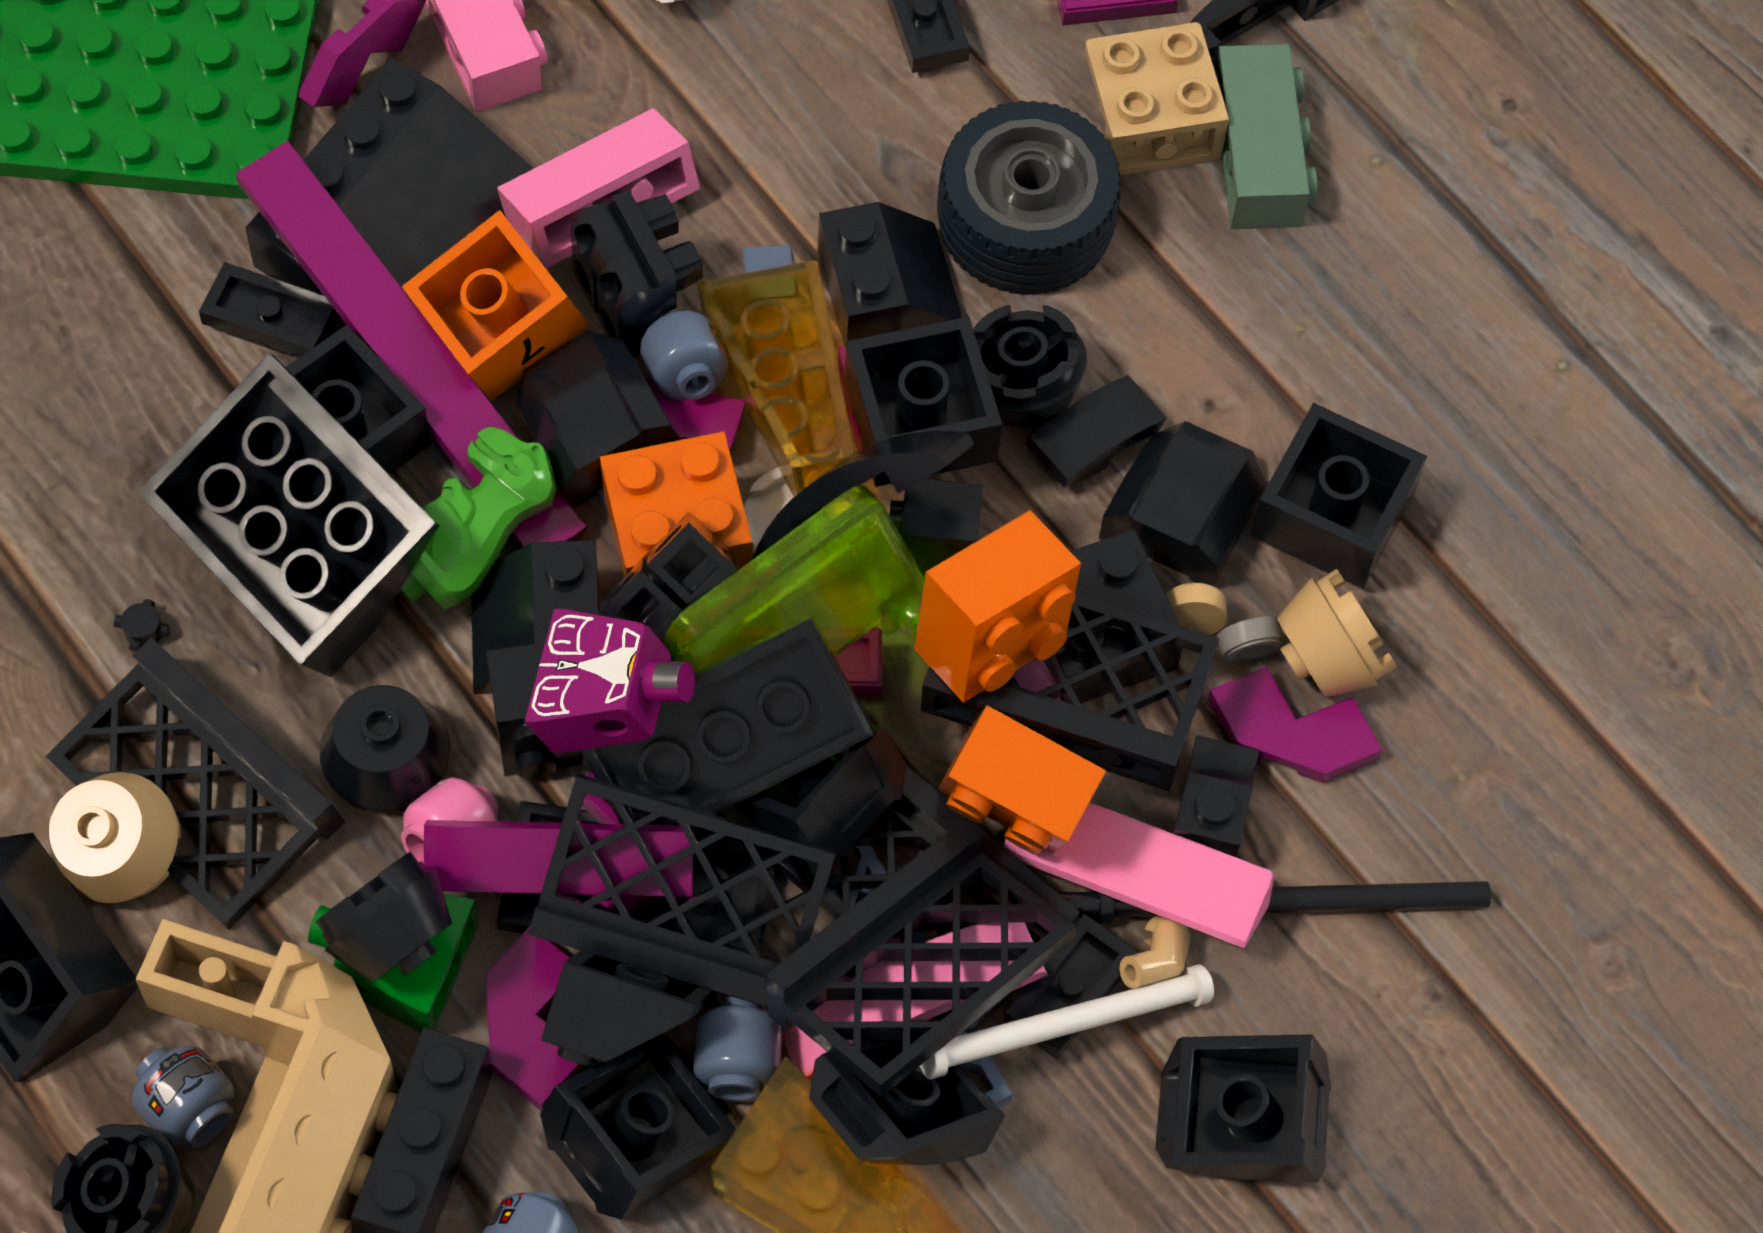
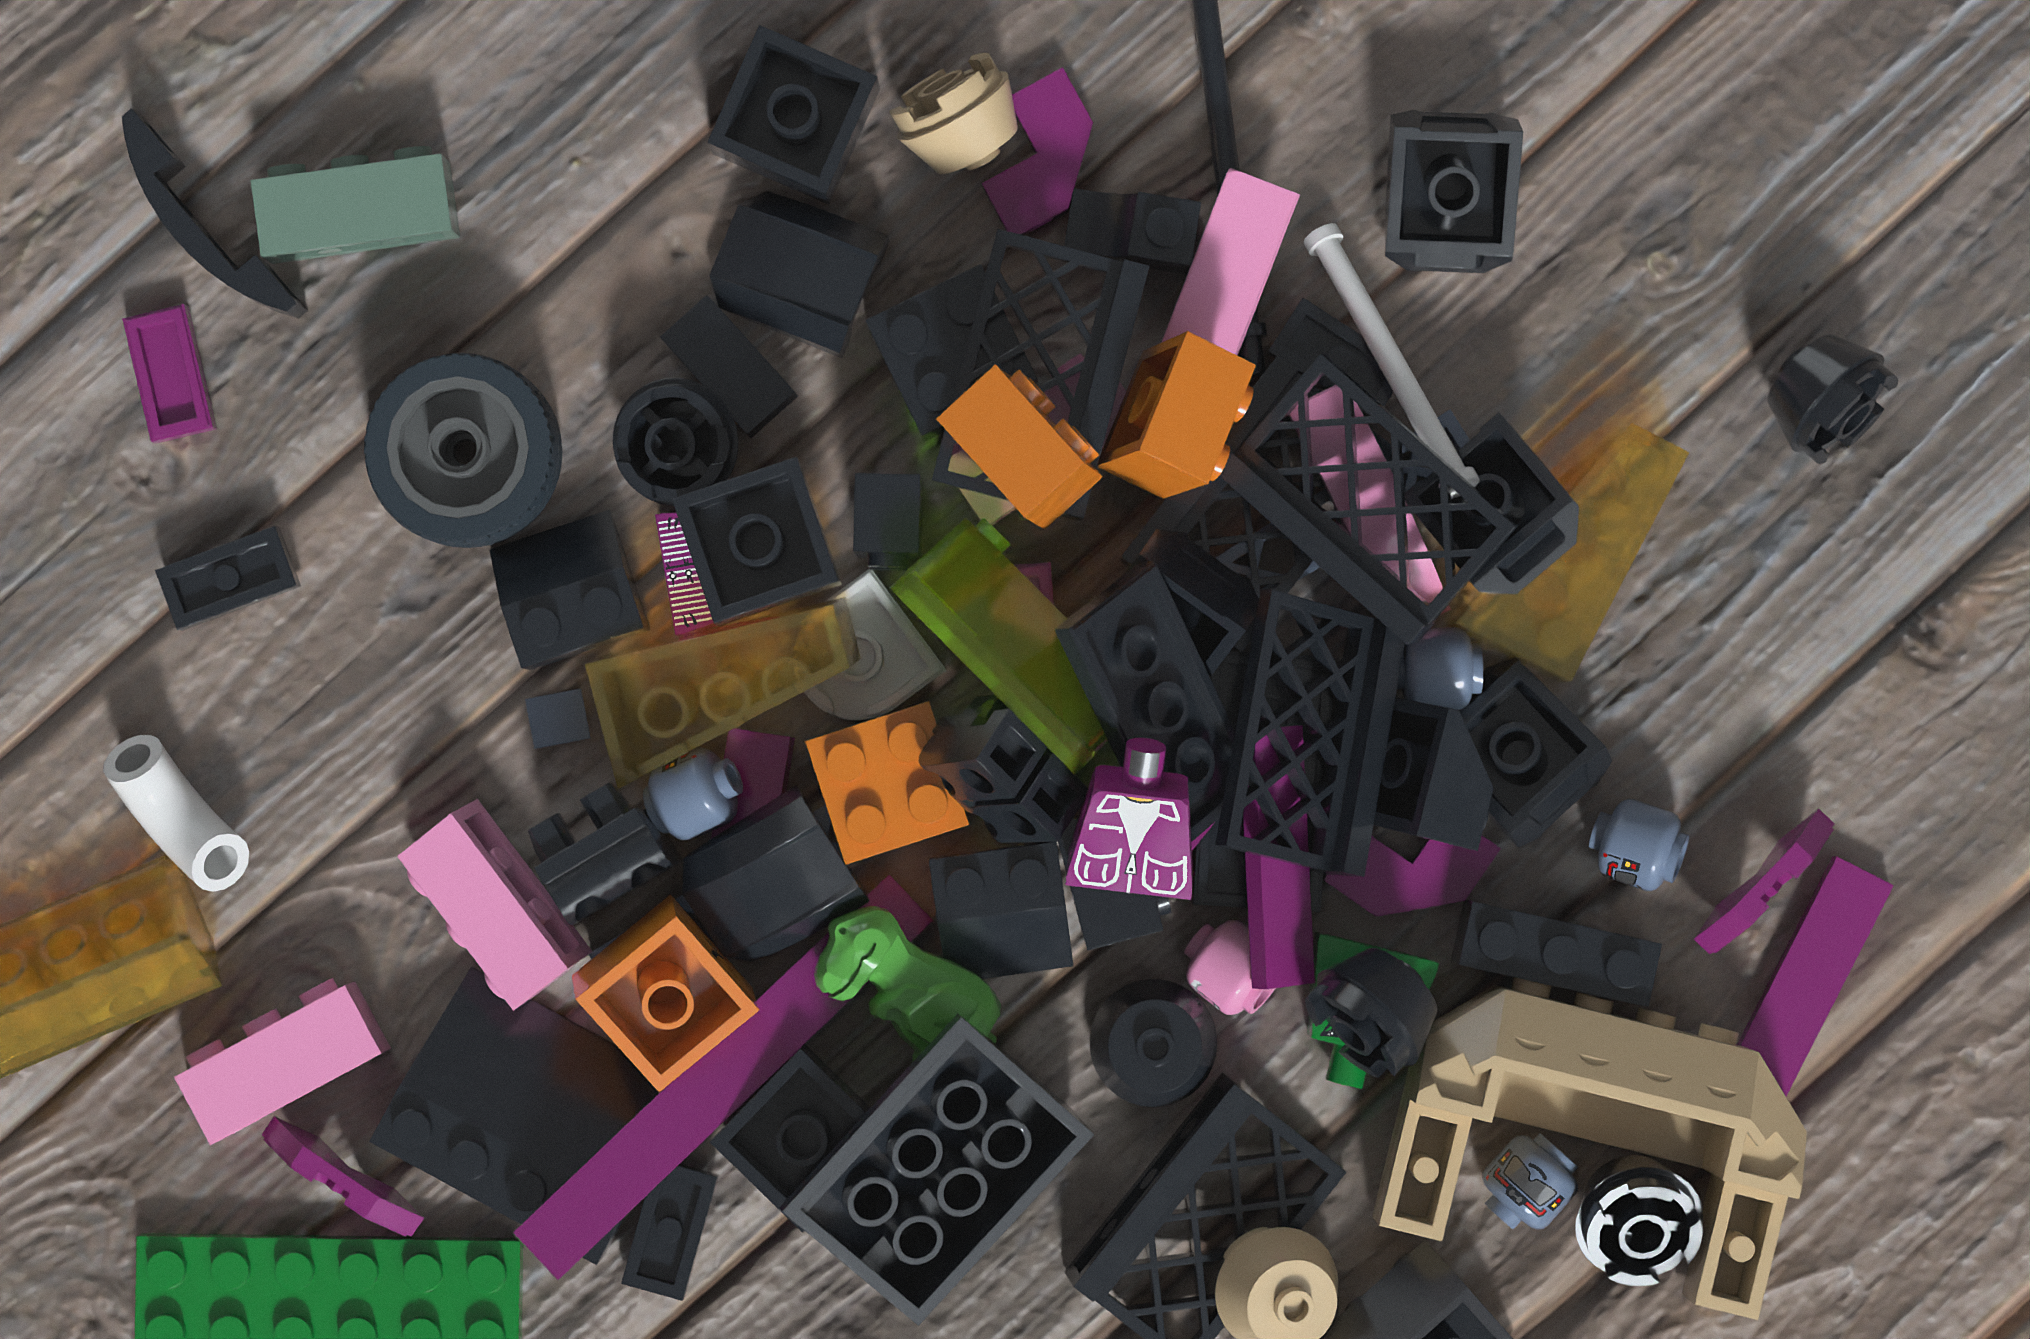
camera: 90 degrees left, 25 degrees up
black piece [114,599,171,653] -> none
black slope [751,431,974,572] -> none
tan bracket [1085,22,1229,175] -> none
tan arm [1119,916,1191,989] -> none
tan tile [1166,583,1227,635] -> none
light grey tile [1217,616,1284,663] -> none

